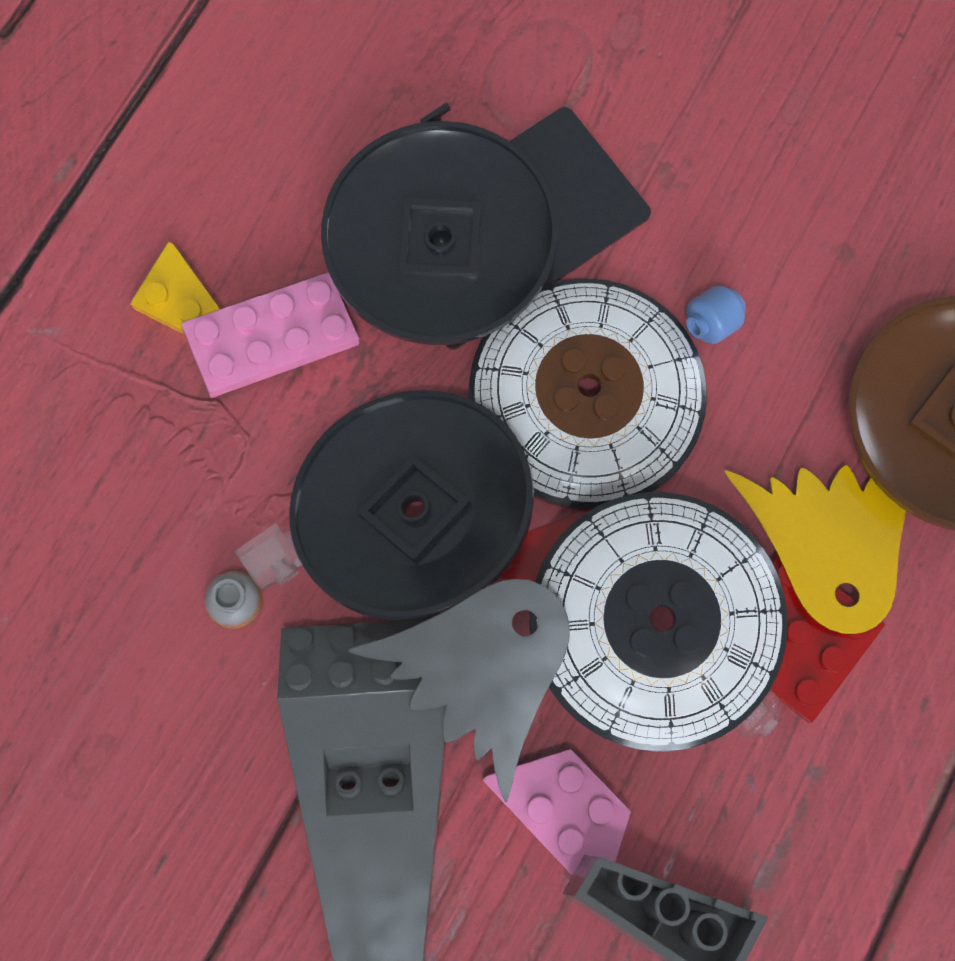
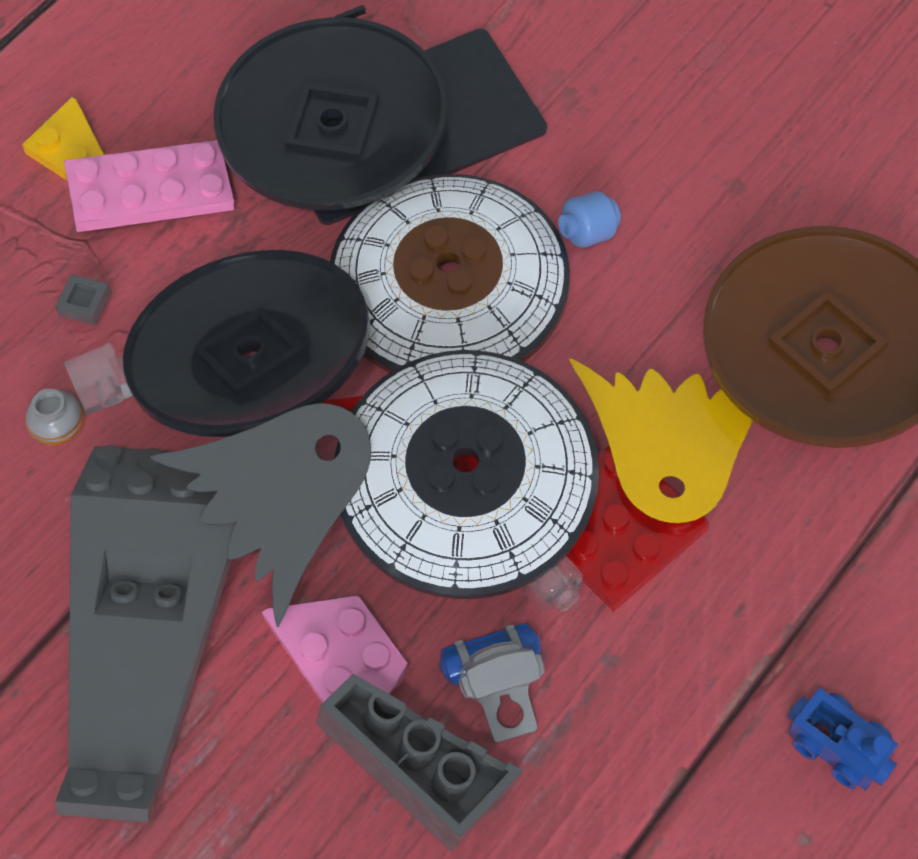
camera: 10 degrees right, 15 degrees down
none -> dark grey plate [55,274,112,325]
none -> light grey piece [439,623,545,742]

